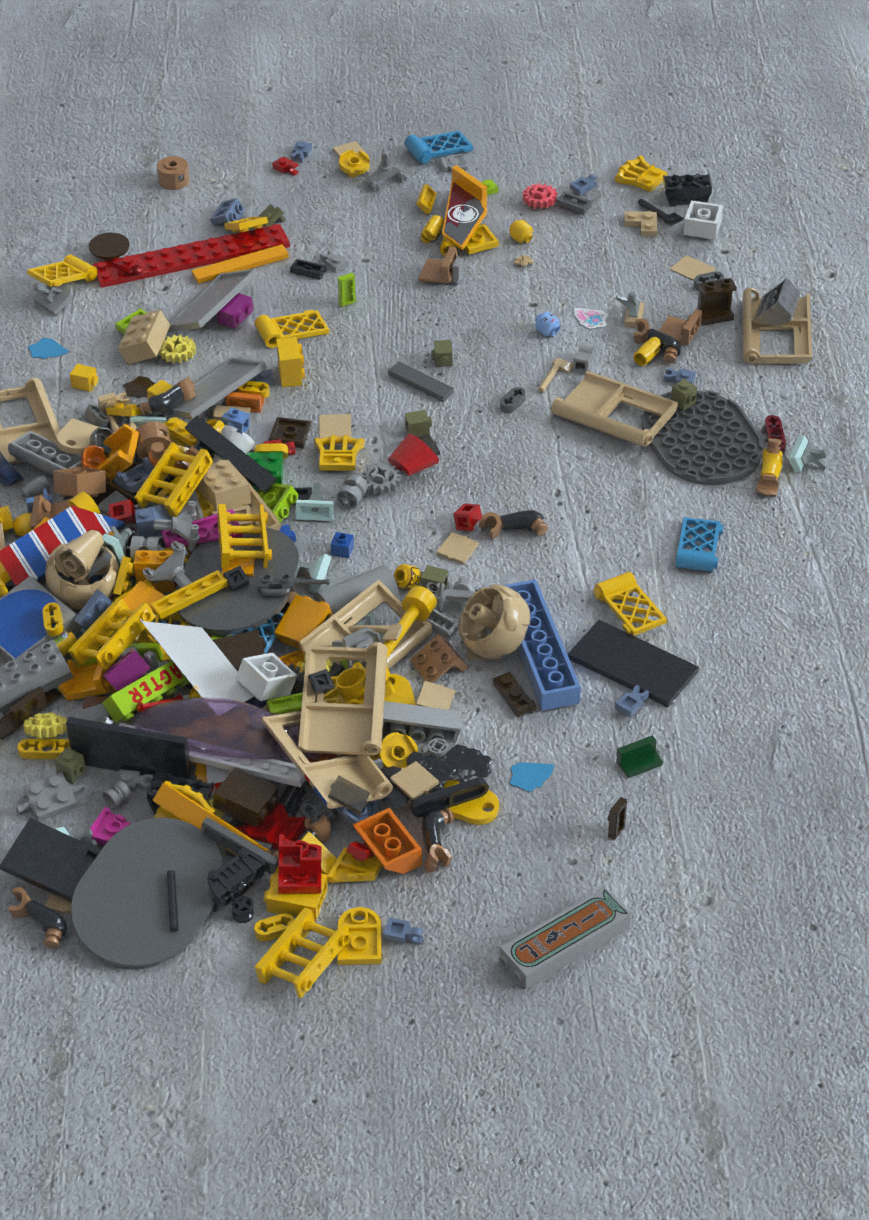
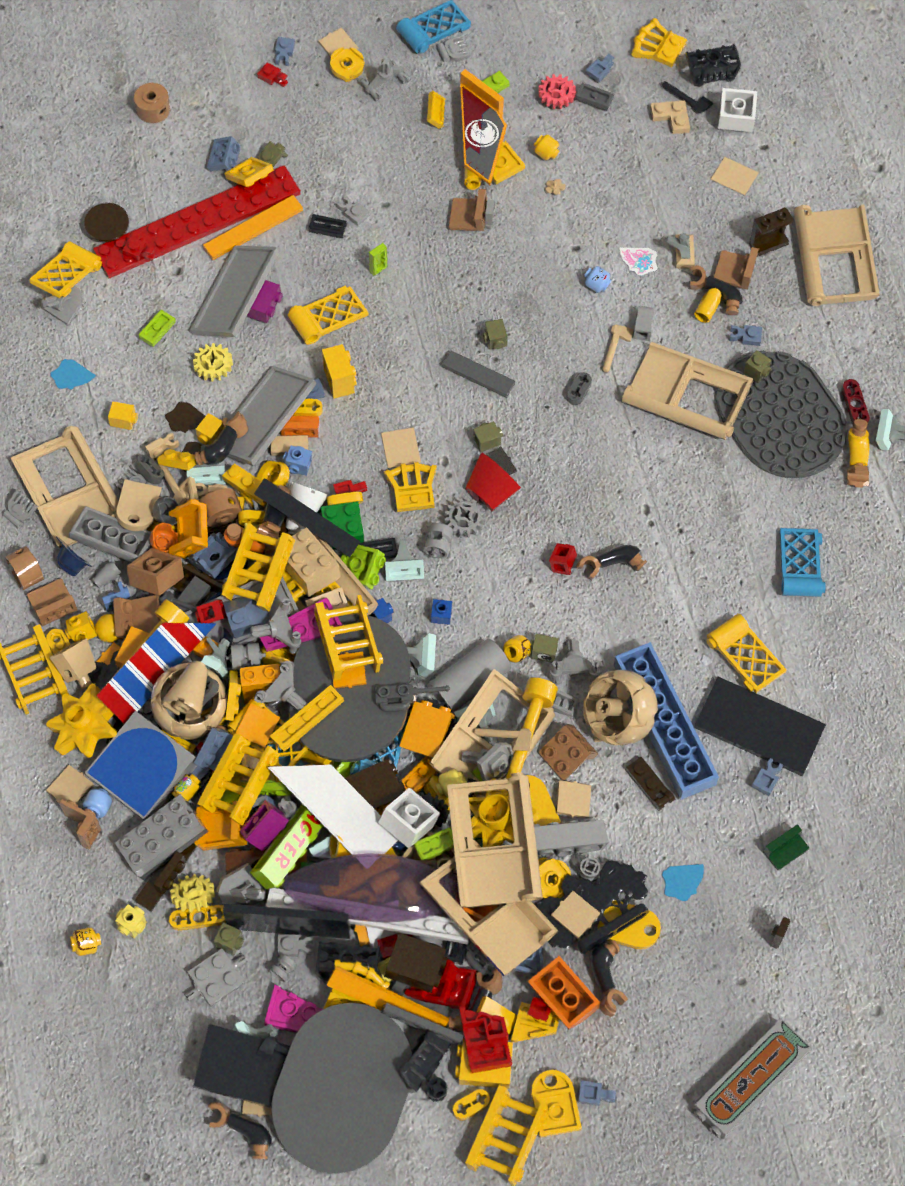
camera: 10 degrees left, 20 degrees up
yellow beam [42,602,64,637] -> none
tan brick [118,310,170,364] -> none
red axle [136,695,184,712] -> none
black bar [167,870,179,932] -> none
black tile [223,566,249,592] -> none
dark brown tile [269,417,311,449] -> none
black tile [307,669,335,695] -> none
clear smoke piece [328,775,370,815] -> none
yellow arm [421,215,444,243] -> none
tan piece [436,532,479,564] -> none
dark grey beam [694,271,724,290] -> none
flat silver slope [754,278,800,326] -> none

